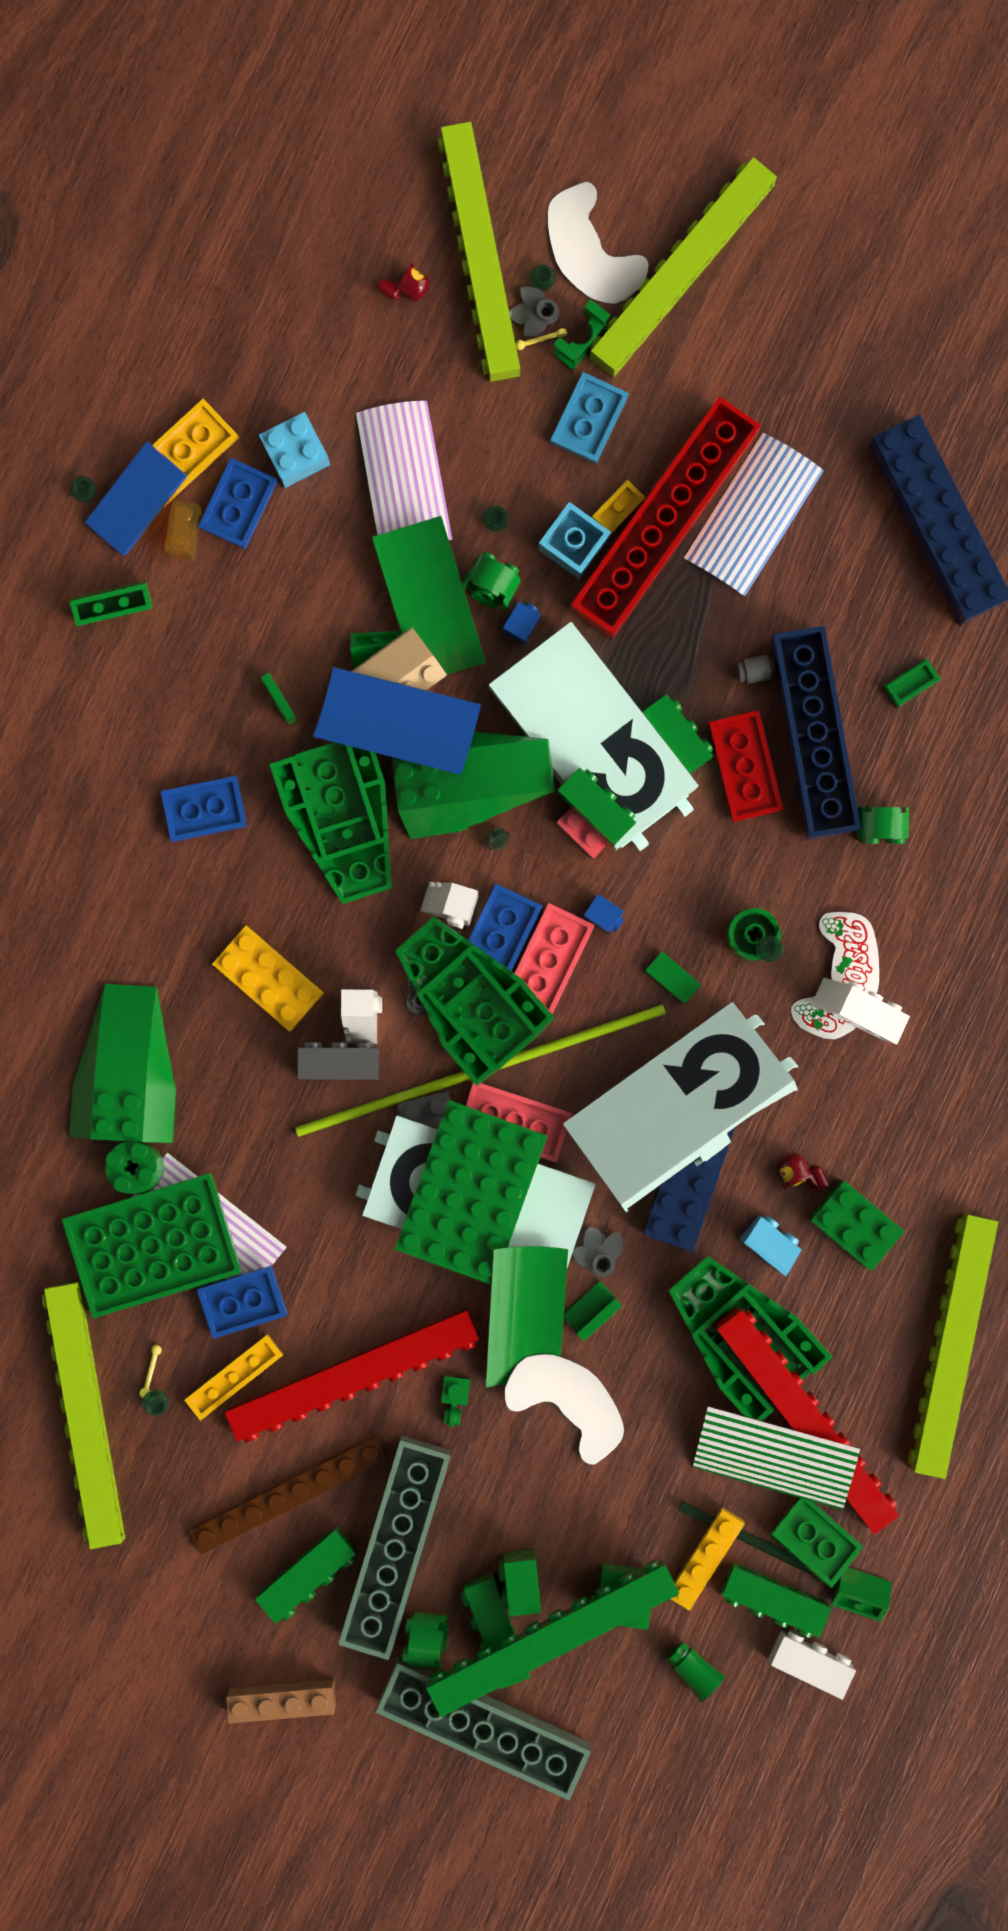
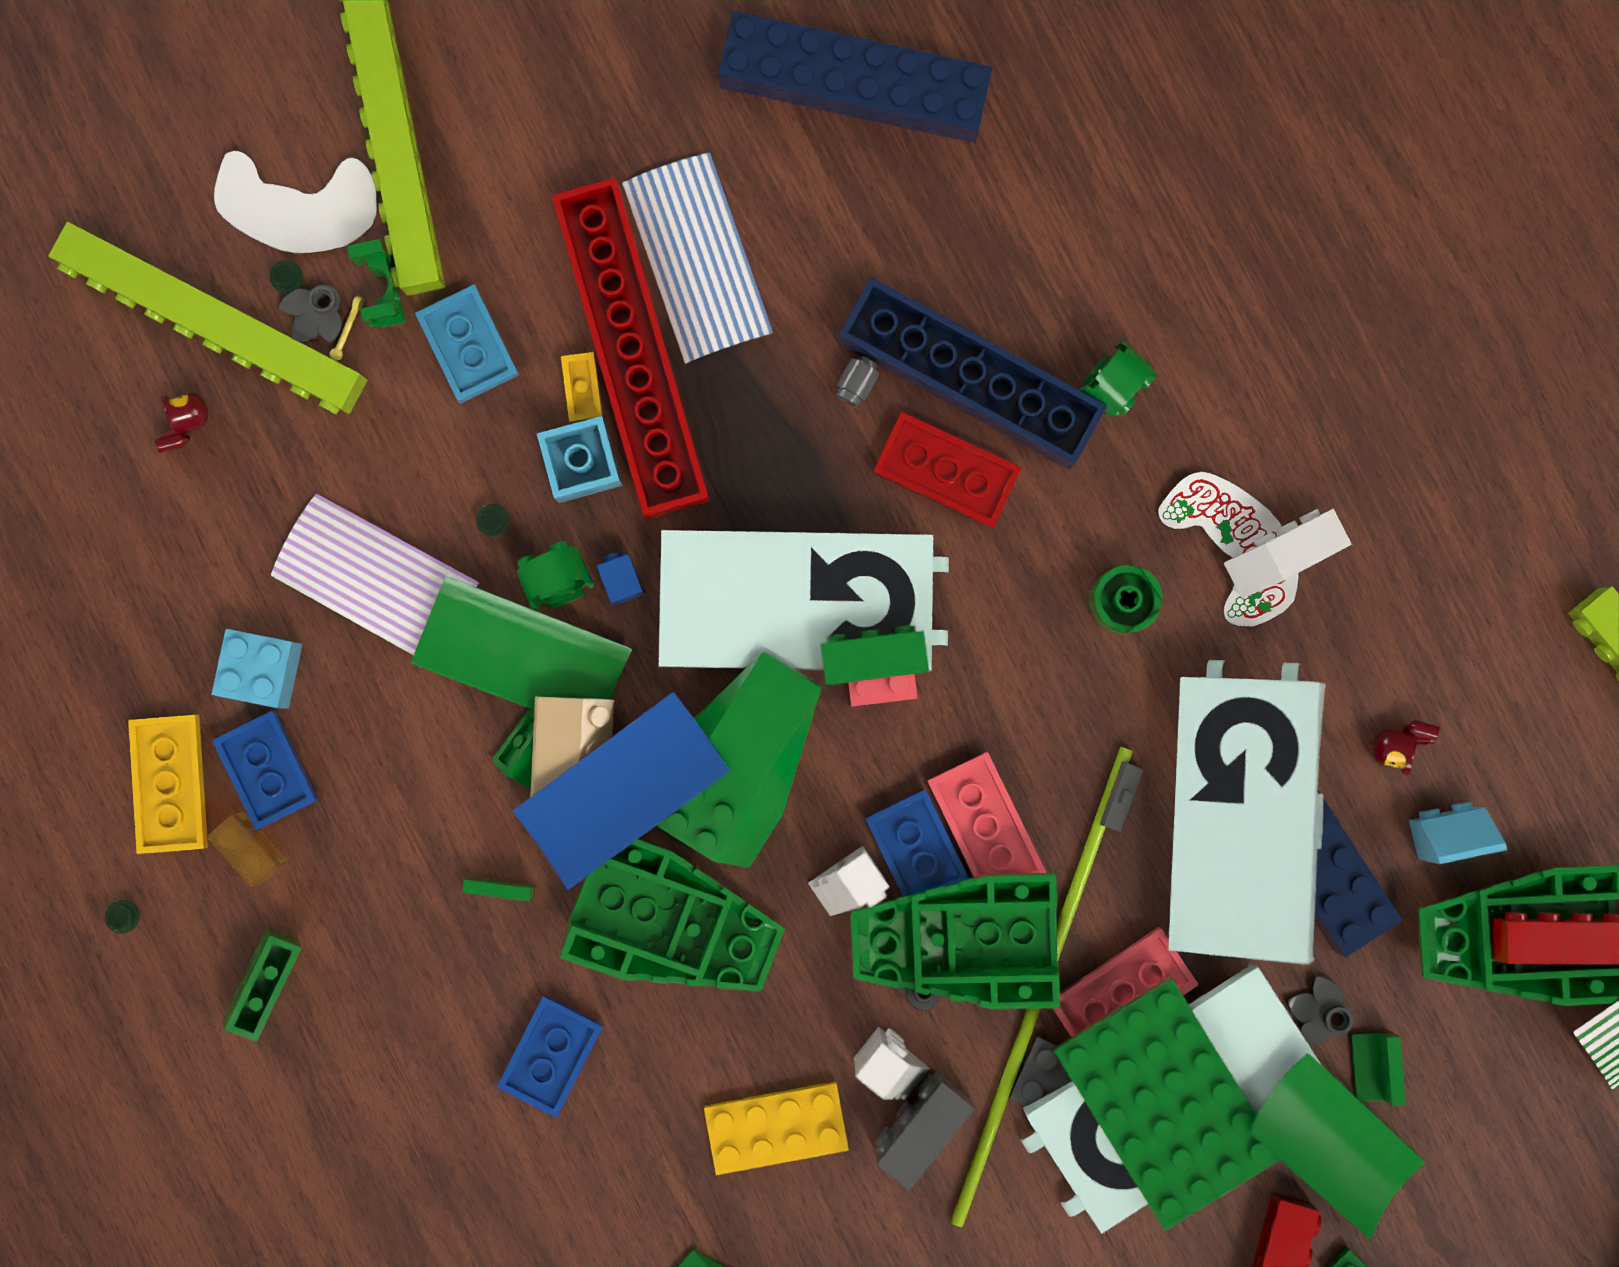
camera: 45 degrees left, 0 degrees up
blue tile [85,442,188,556] -> none
clear green plate [485,828,510,851] -> none
white sticker [505,1354,624,1465] -> none
blue brick [583,894,625,934] -> none
green brick [642,694,713,775] -> none
green tile [645,951,701,1004] -> none
clear green plate [756,936,783,962] -> none
green brick [807,1179,905,1272] -> none
green tile [883,659,941,708] -> none
none -> dark grey piece [1100,761,1143,832]

